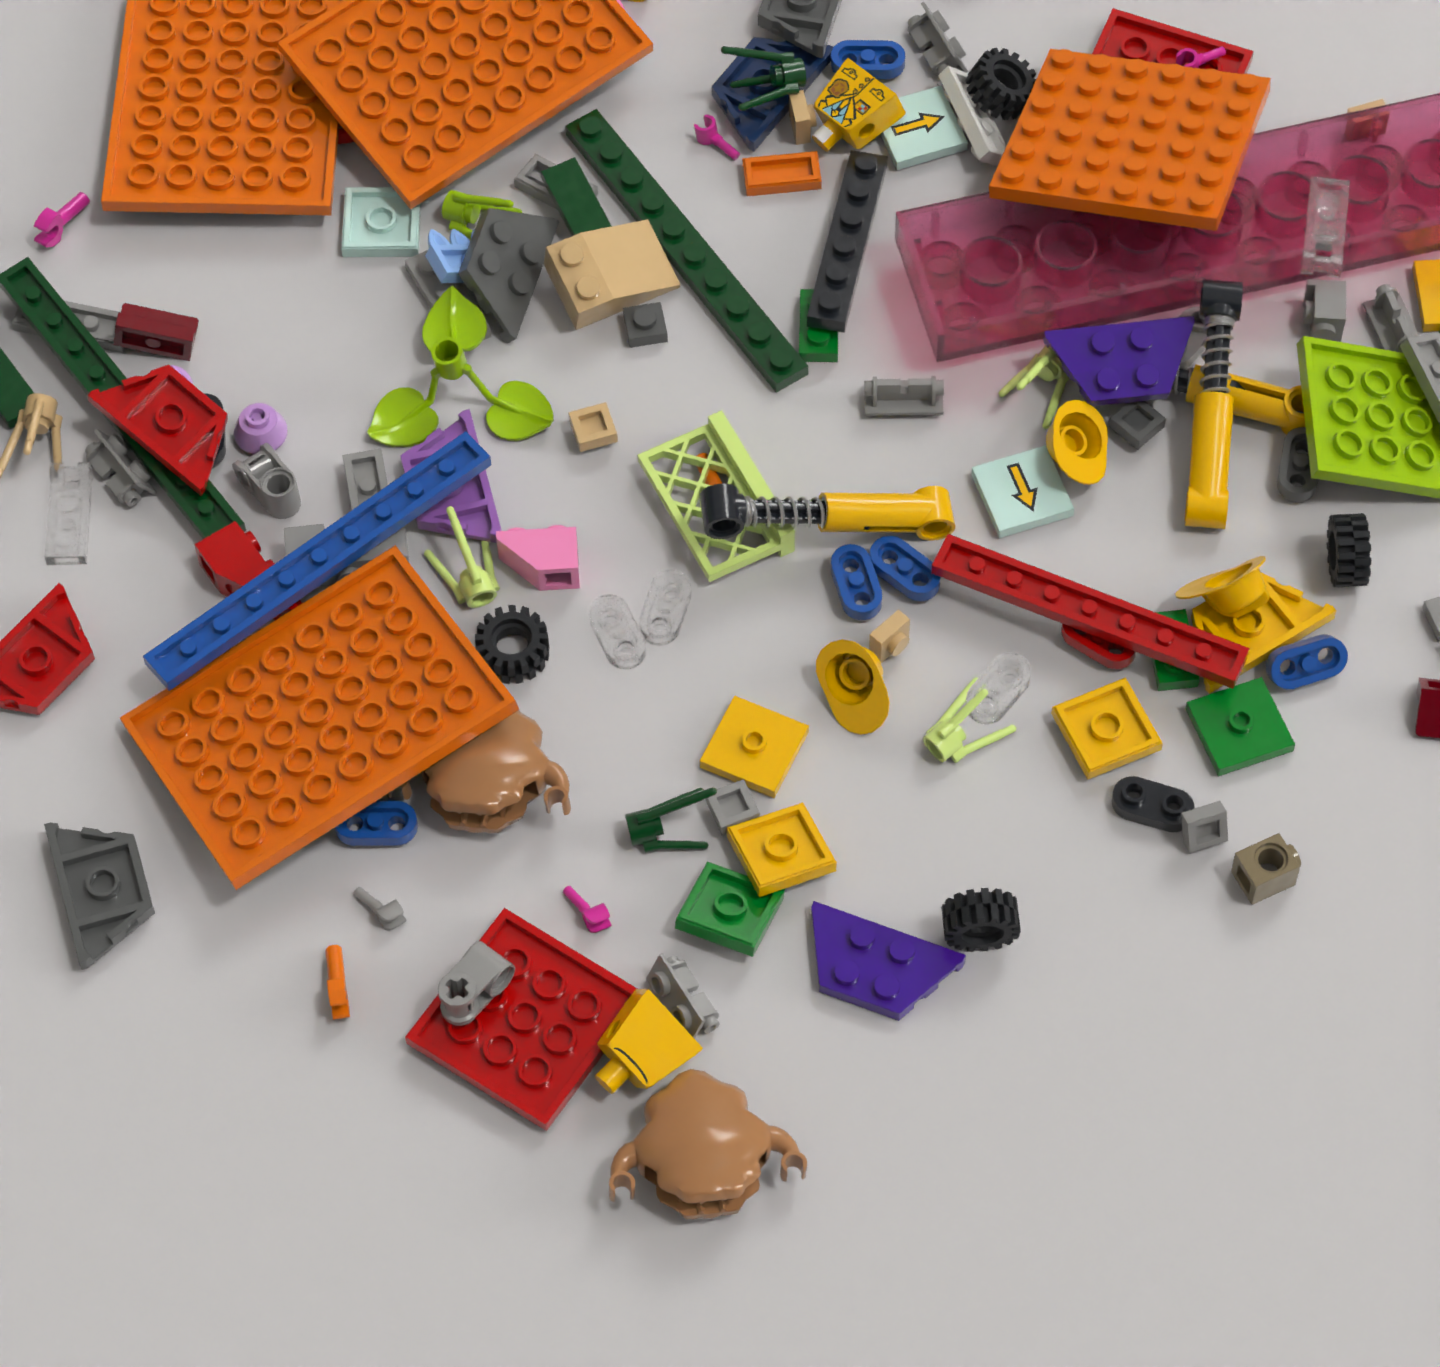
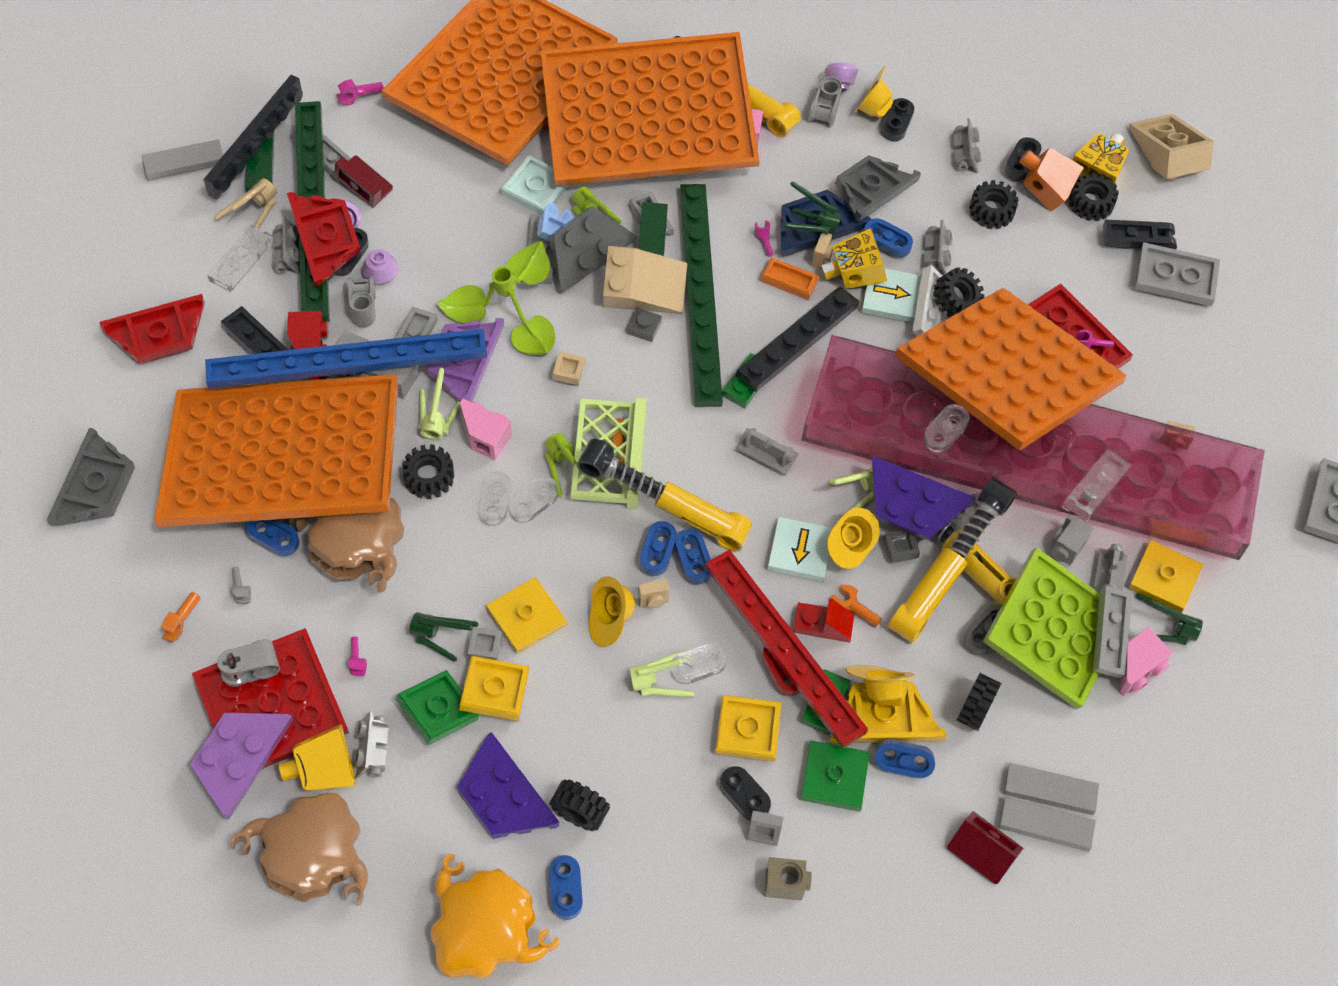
camera: 25 degrees right, 0 degrees up
none -> medium lavender wing [190,713,293,820]
none -> black plate [220,306,289,354]
none -> light orange piece [431,854,560,979]
none -> lime plant [544,433,603,497]
none -> blue plate [549,855,583,920]
none -> red slope [793,598,854,643]
none -> orange bar [831,584,882,627]
none -> clear plate [923,404,970,452]

